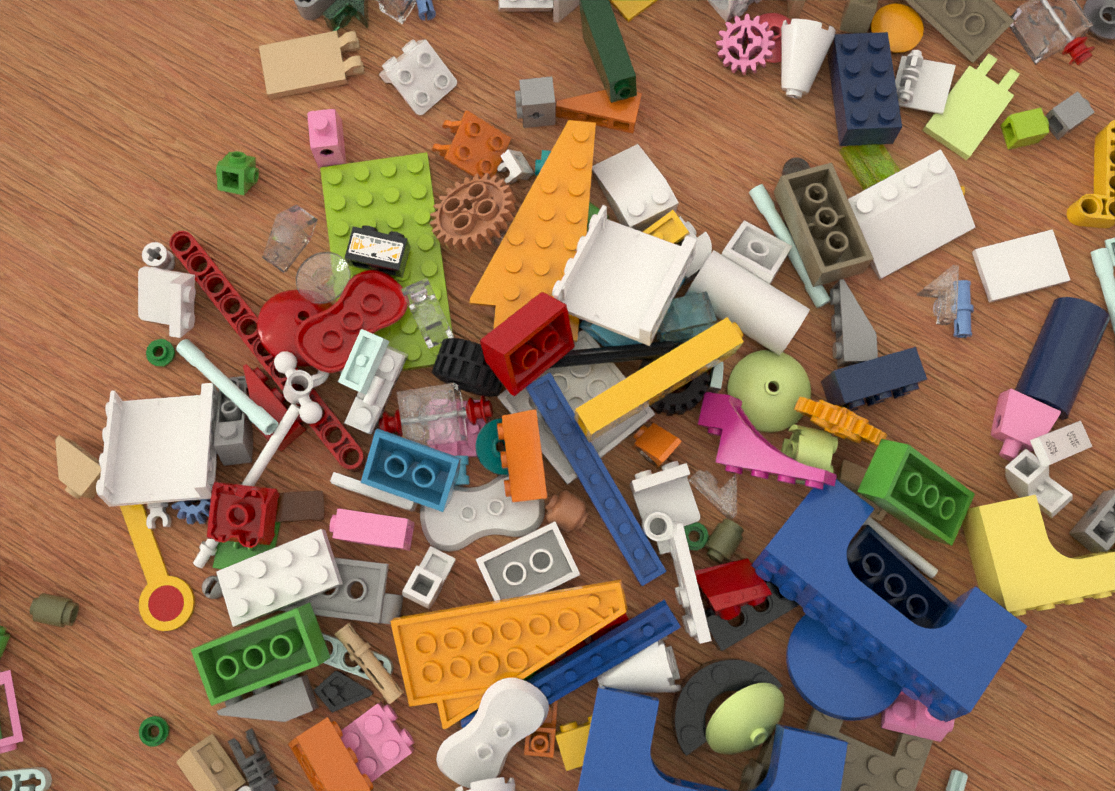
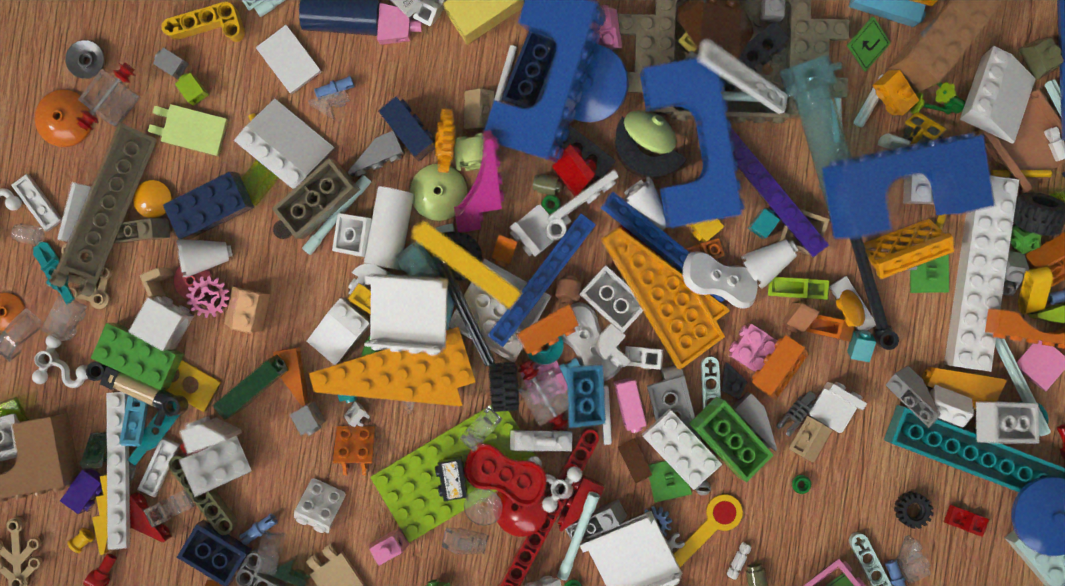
camera: 110 degrees left, 10 degrees up
white bar [193,403,300,568] -> none
red slope [207,482,280,548] -> none
tan pin [334,623,404,704] -> none
light aqua panel [338,329,389,394] -> none
nougat gear [430,173,517,253] -> none
red slope [480,292,575,397] -> none
clear slope [689,469,737,520] -> none
bright green brick [857,439,975,546] -> none
white hinge [895,50,956,114] -> none
none -> light nougat slope [224,286,270,333]
none -> white brick [596,324,630,367]
none -> white axle [727,542,752,580]

